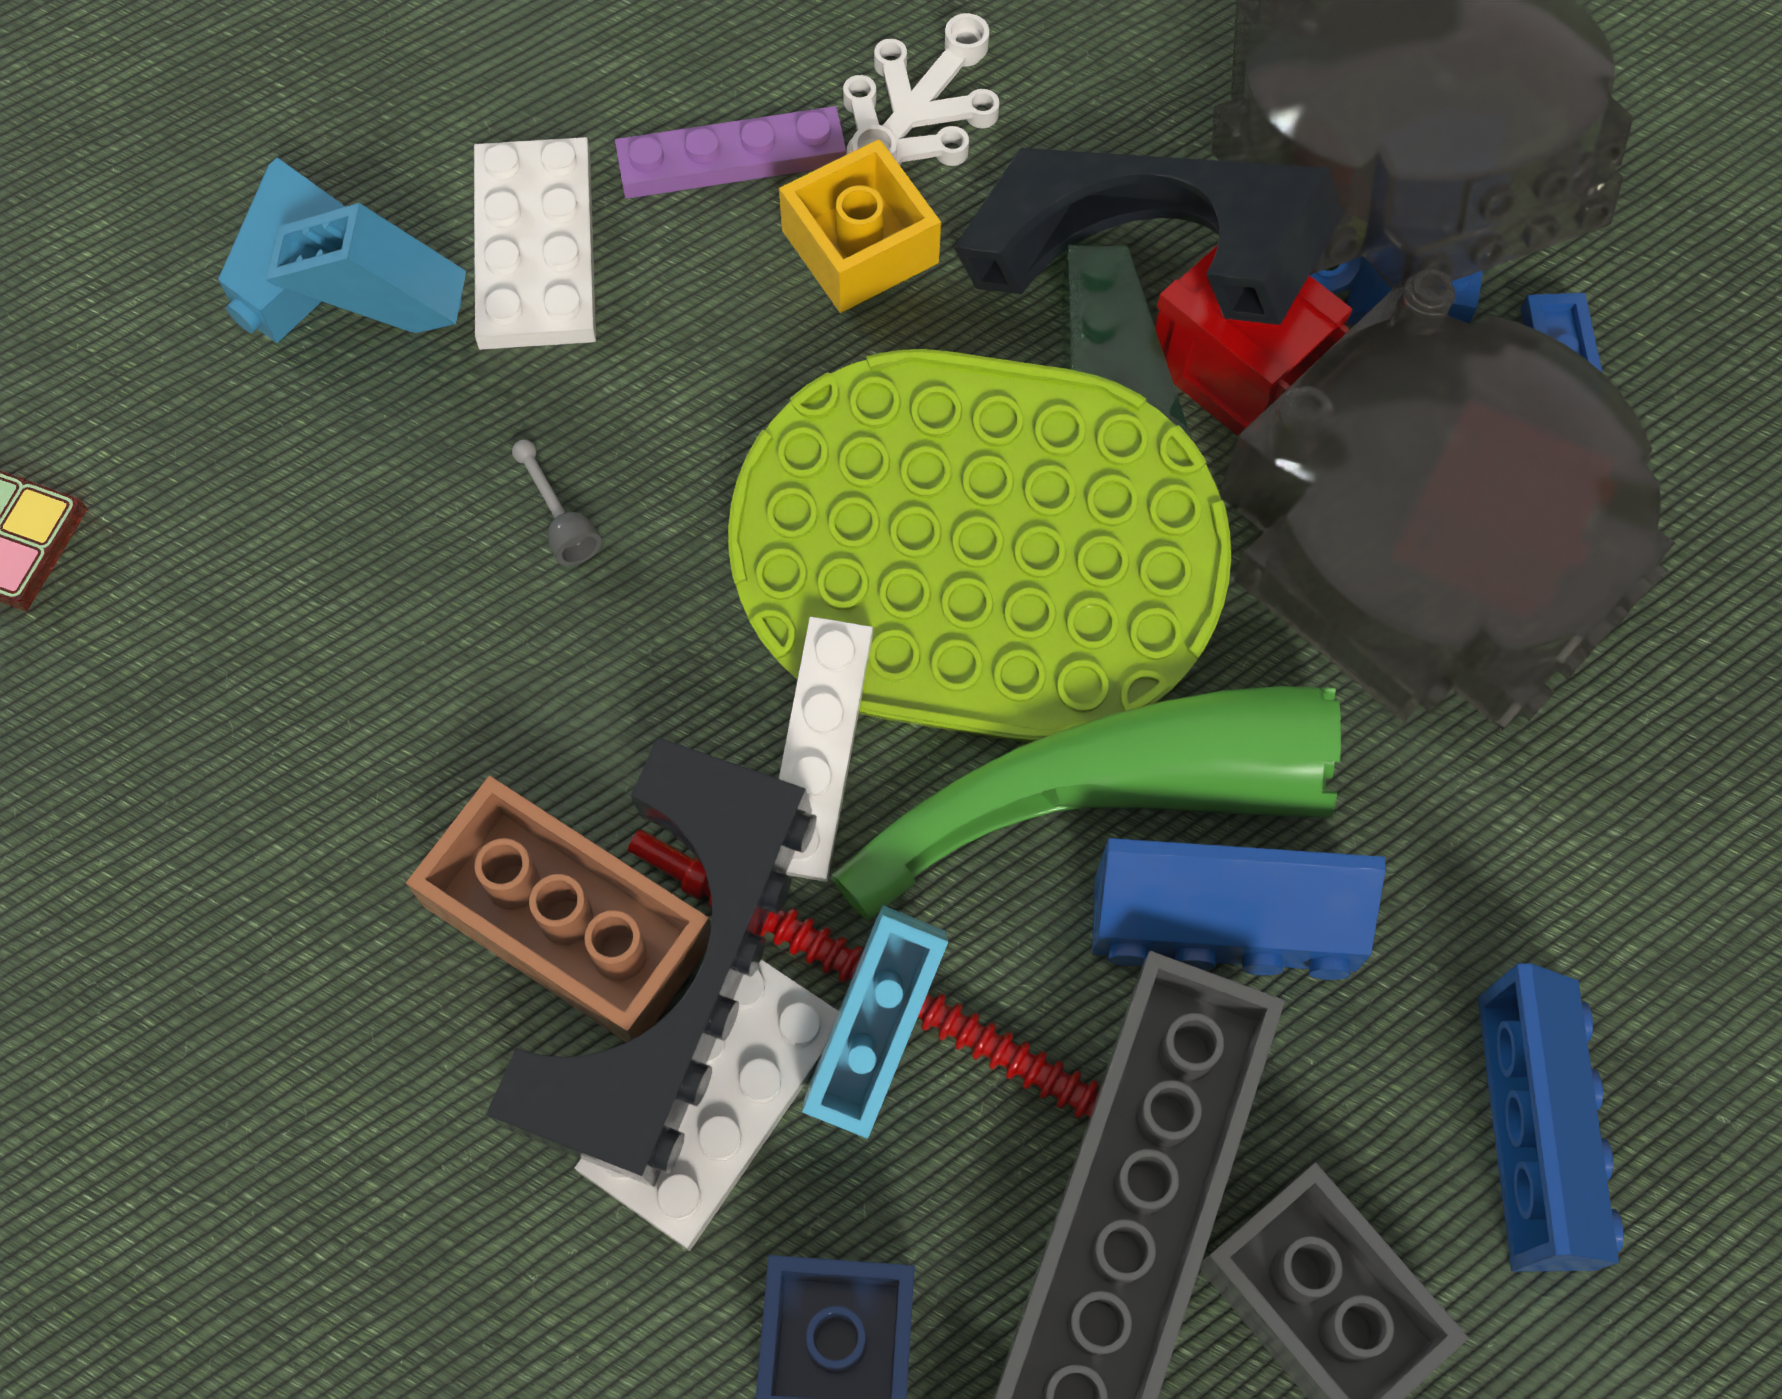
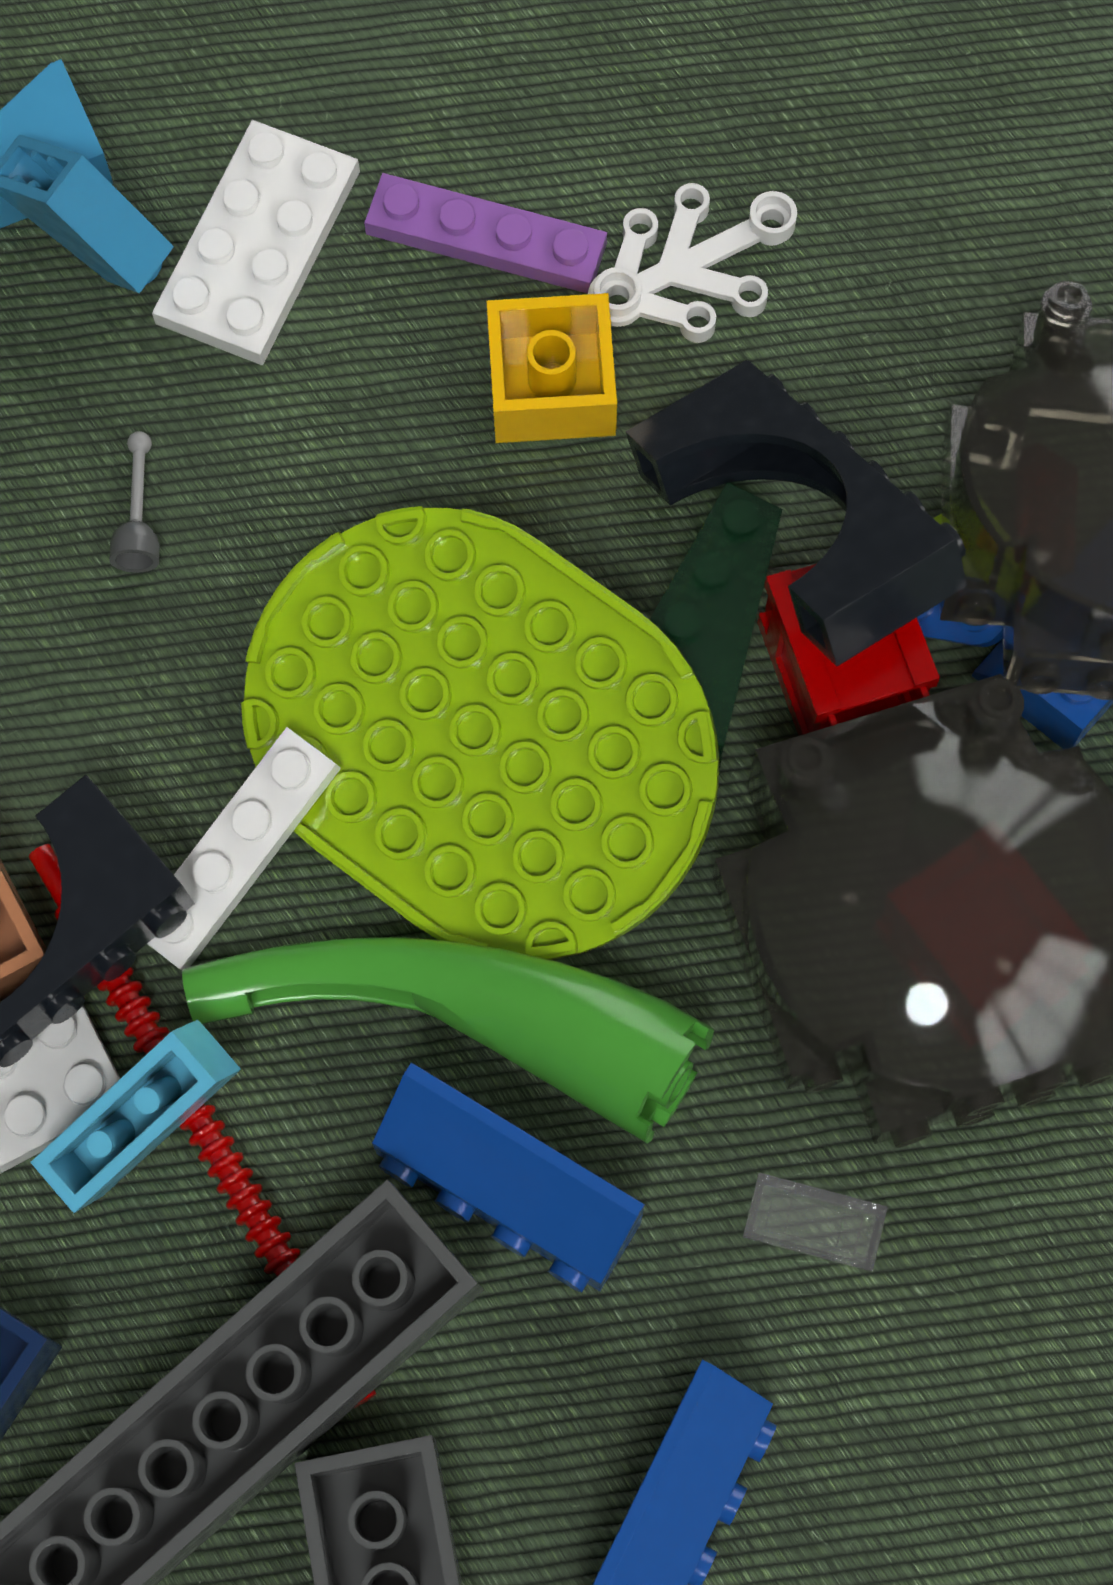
camera: 30 degrees right, 5 degrees up
none -> clear tile [743,1172,888,1272]

